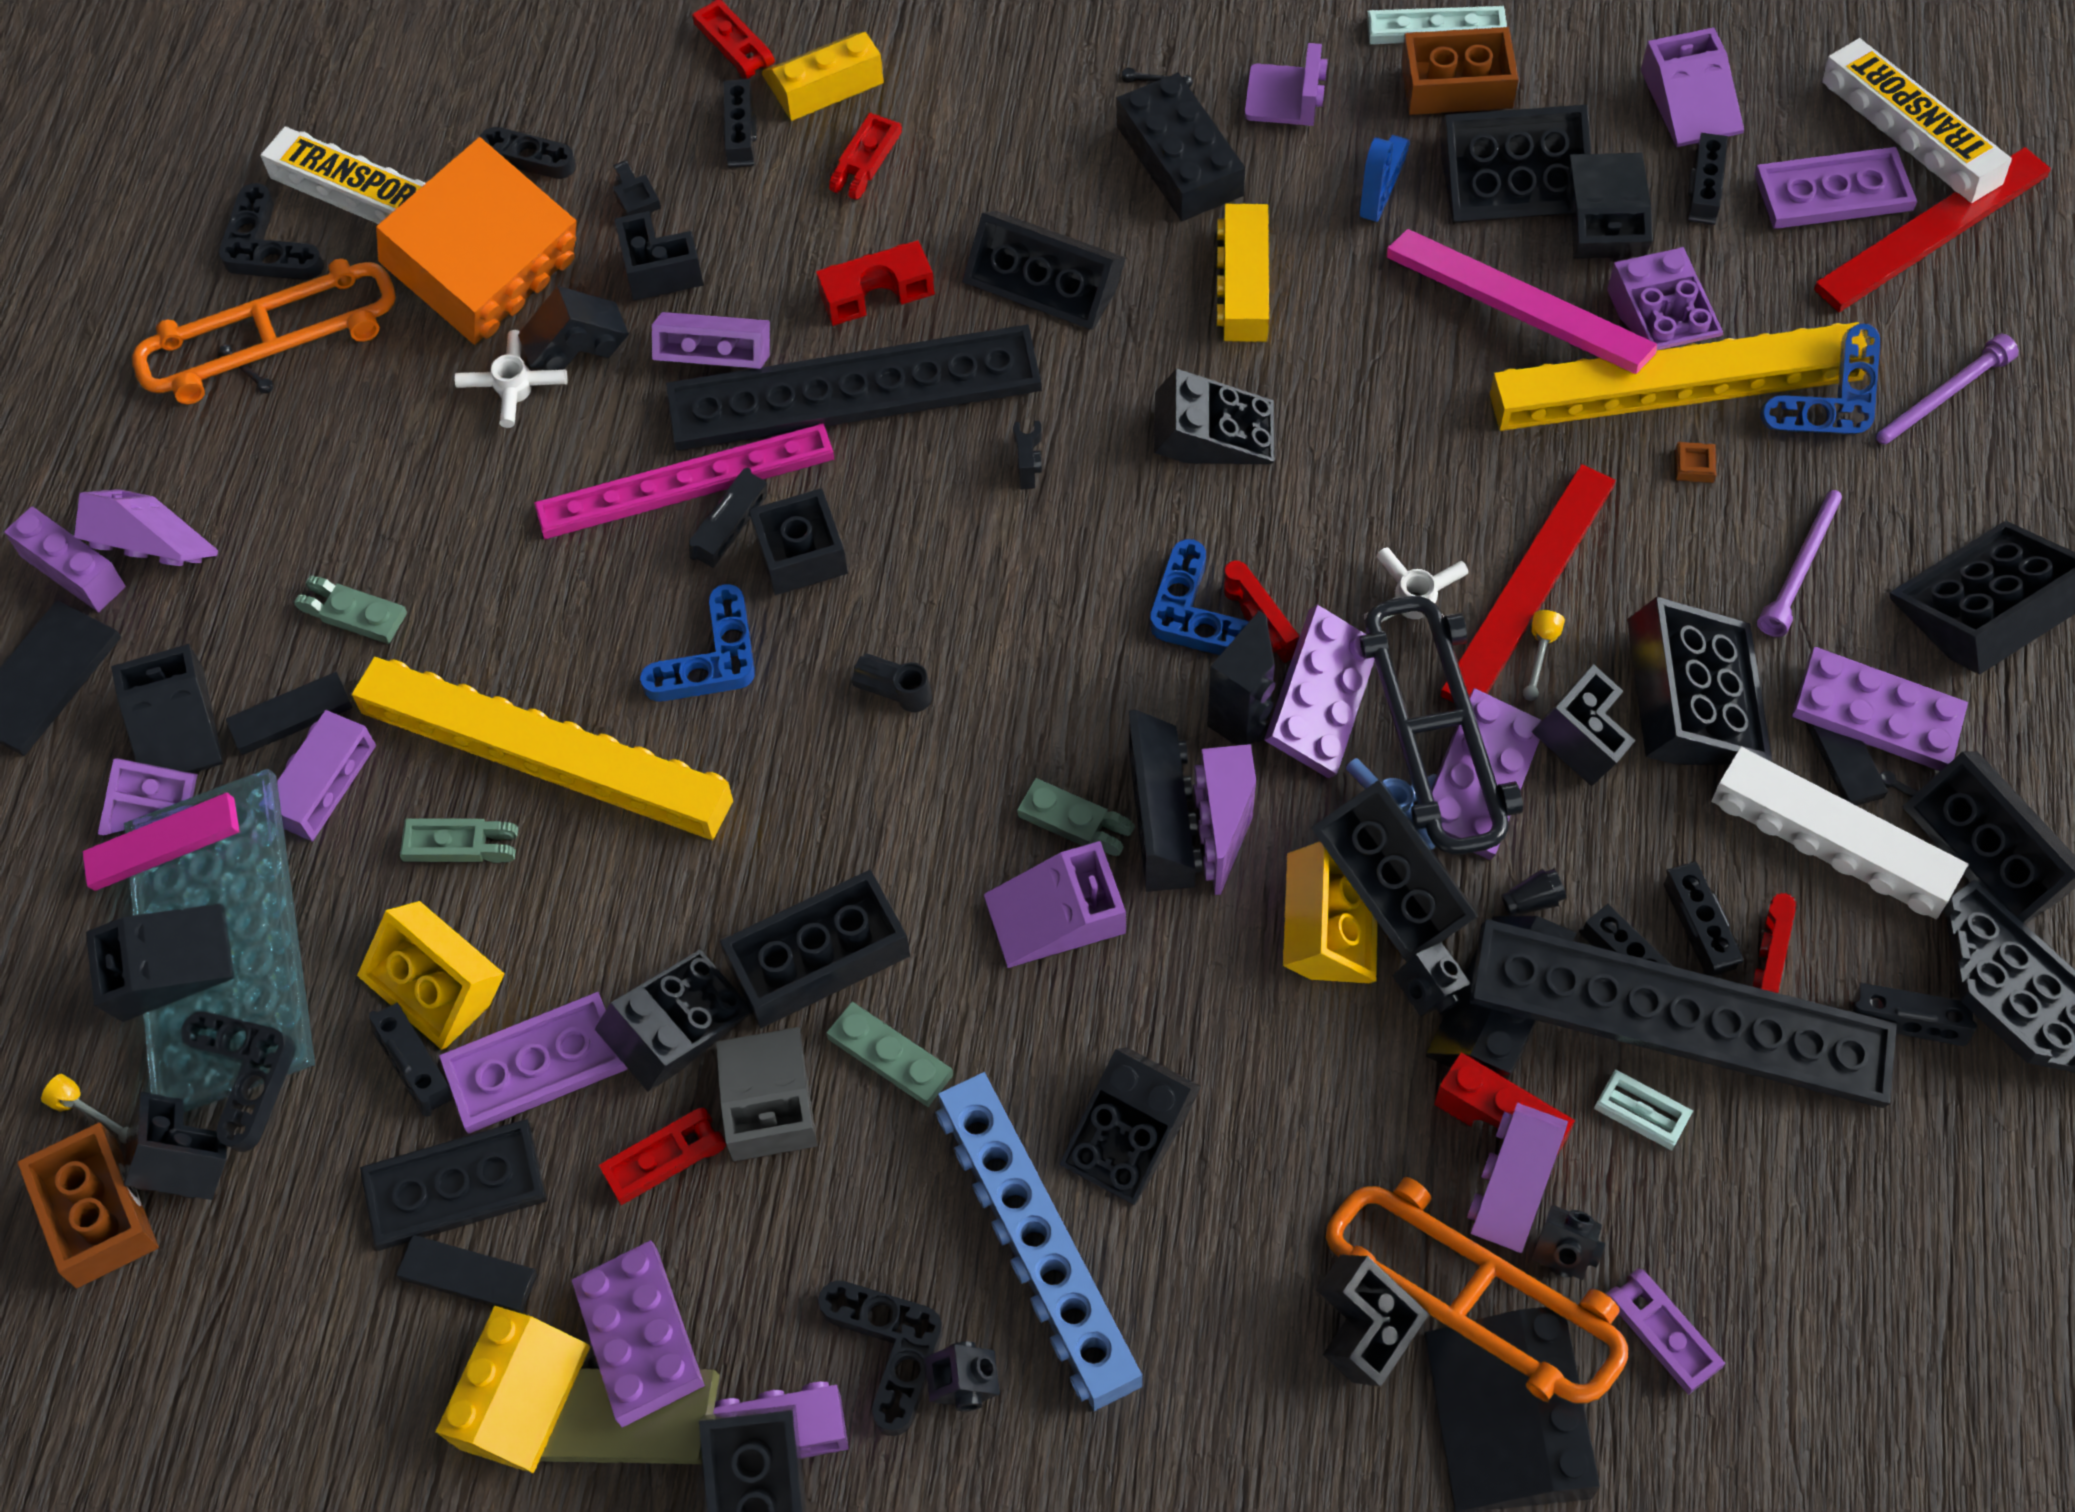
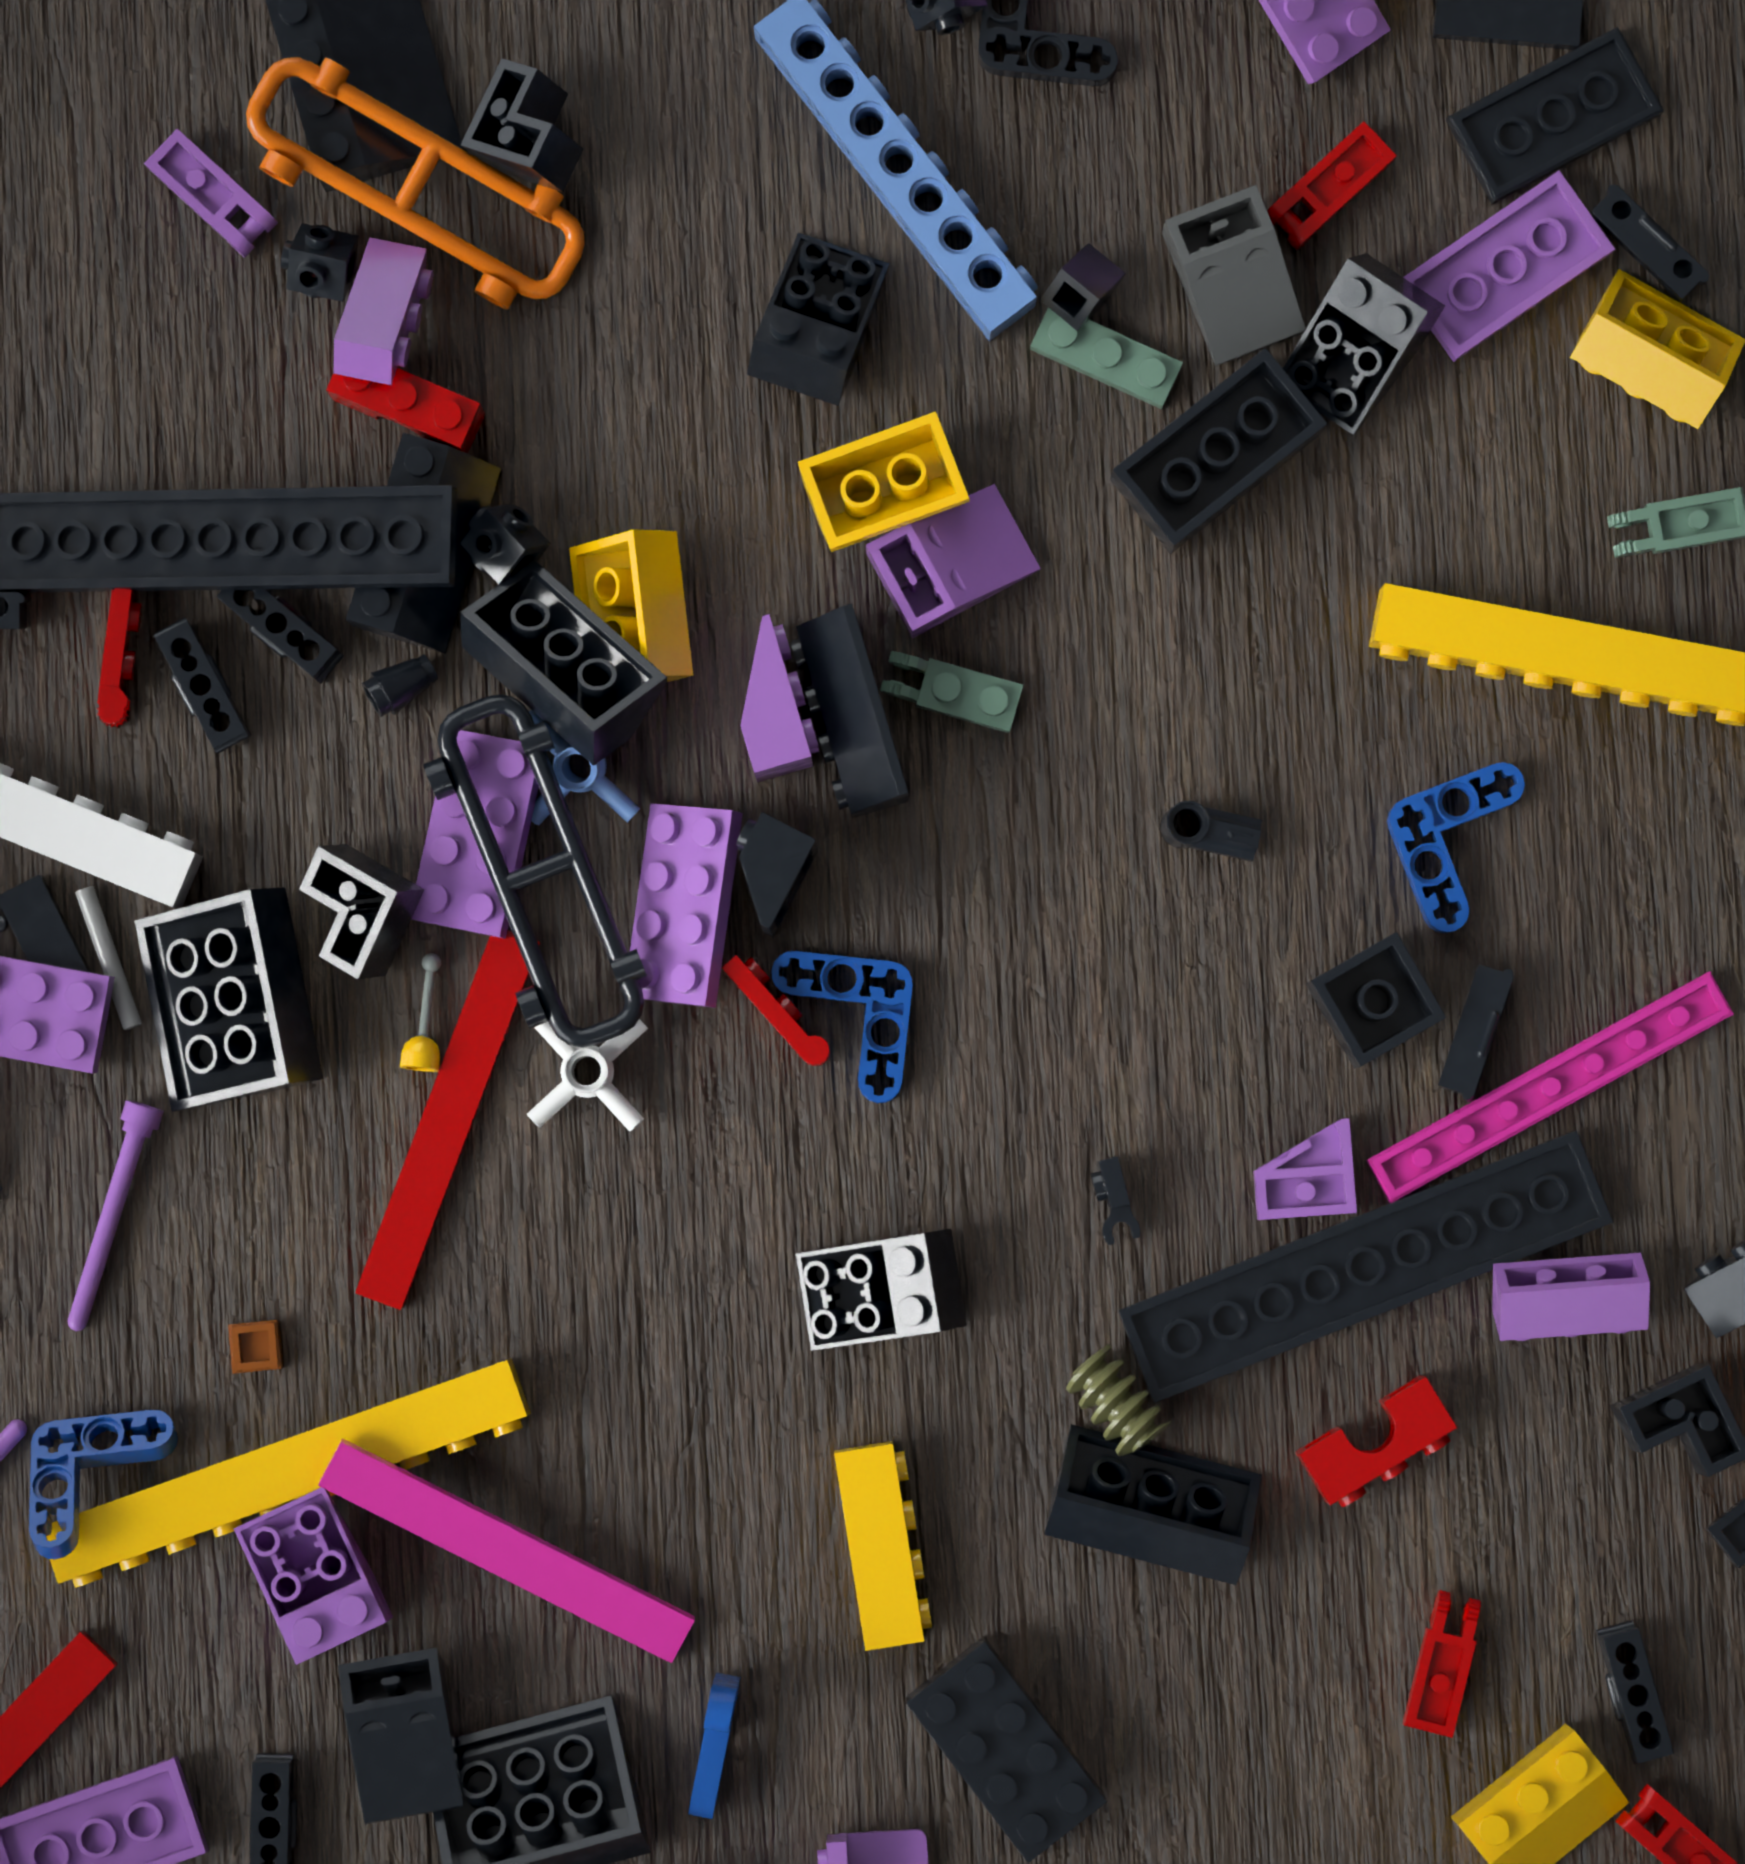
camera: 170 degrees right, 25 degrees up
light aqua tile [1594,1069,1693,1151] -> none
none -> light grey bar [75,886,142,1030]
none -> yellow slope [798,411,970,552]
none -> black brick [1040,243,1126,331]
none -> olive piece [1066,1344,1171,1456]
none -> medium lavender wing [1253,1118,1357,1220]

